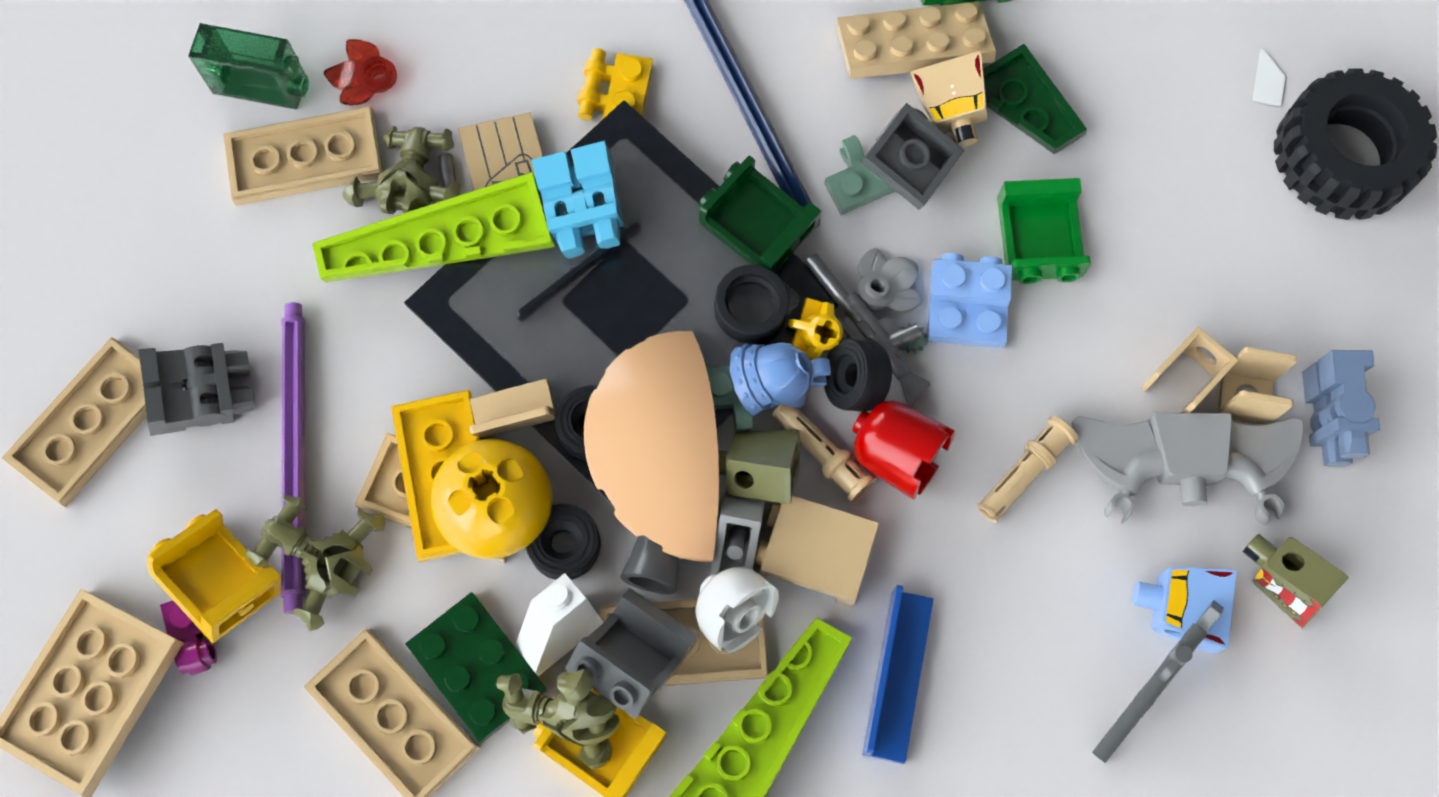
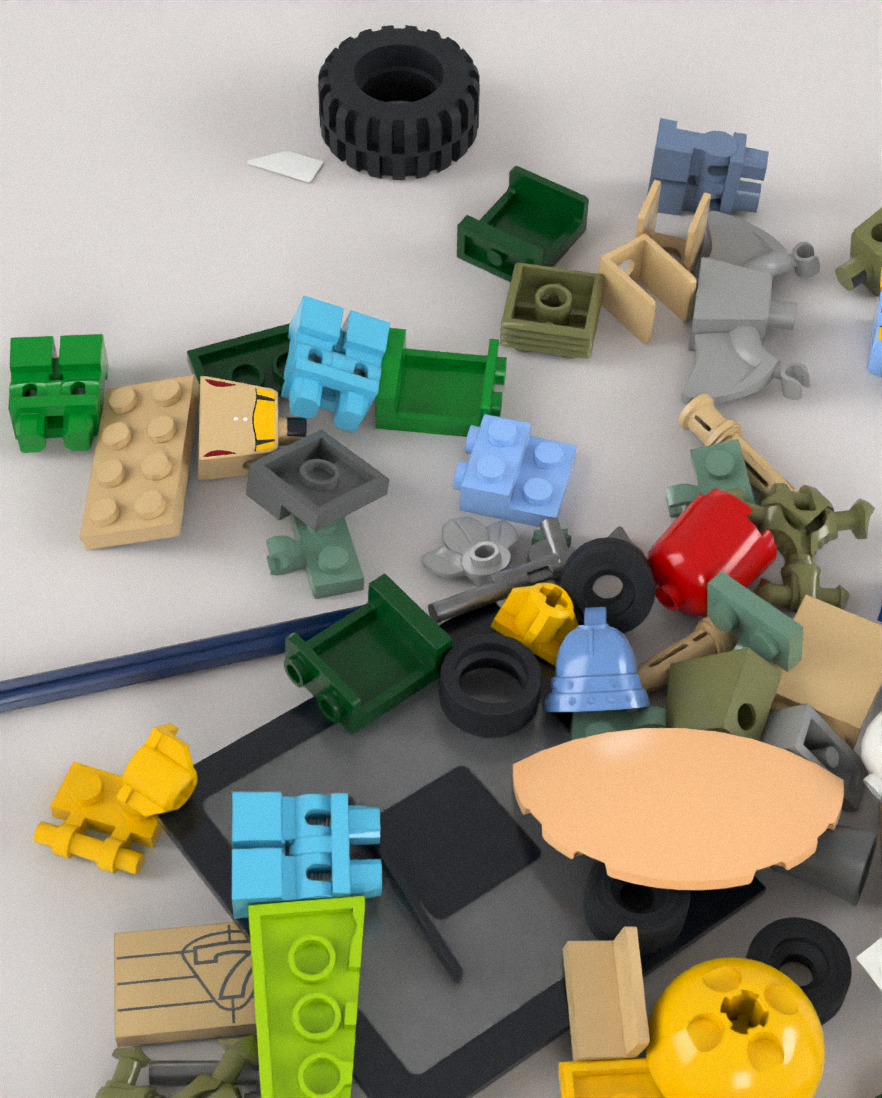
camera: 80 degrees left, 20 degrees down
none -> yellow piece [116,723,197,817]
none -> medium azure hips [281,295,390,432]
none -> dark green panel [457,166,589,282]
none -> olive brick [500,263,605,359]
none -> sand green plate [665,439,758,529]
none -> sand green plate [707,571,804,672]
none -> olive piece [725,483,875,613]

